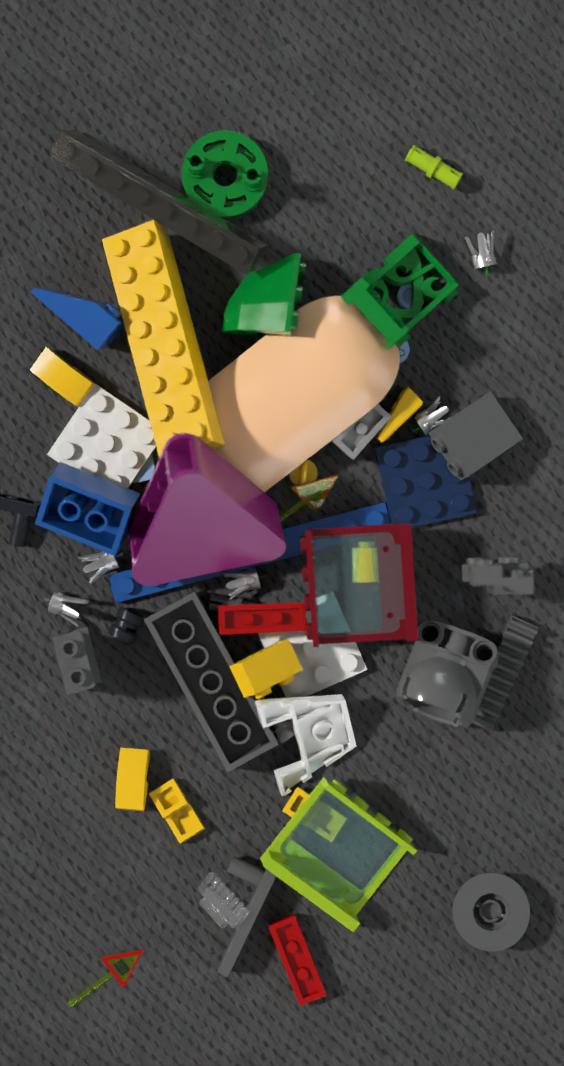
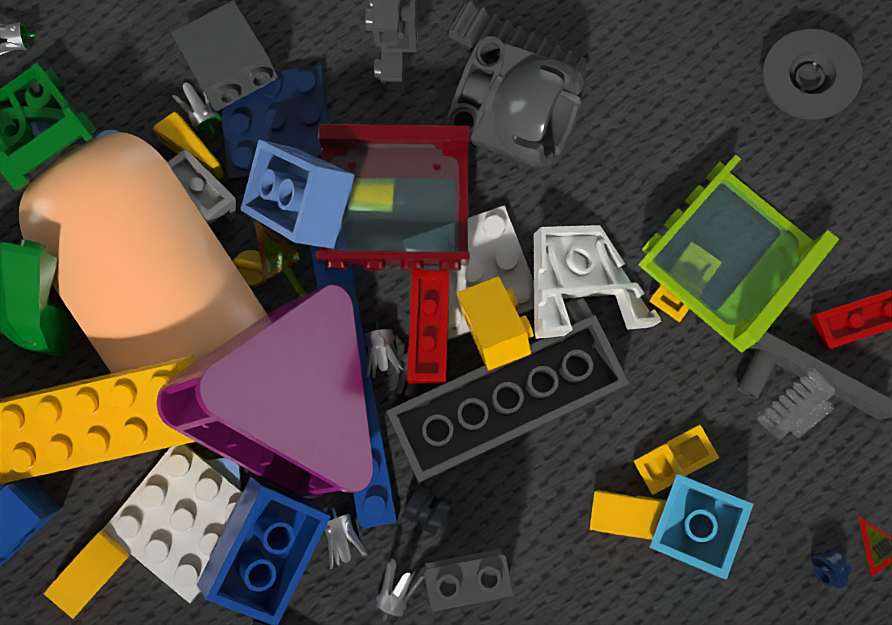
camera: 85 degrees left, 10 degrees down
none -> medium blue brick [241,139,354,249]
none -> medium azure slope [649,474,754,580]
none -> dark blue plate [812,550,851,588]

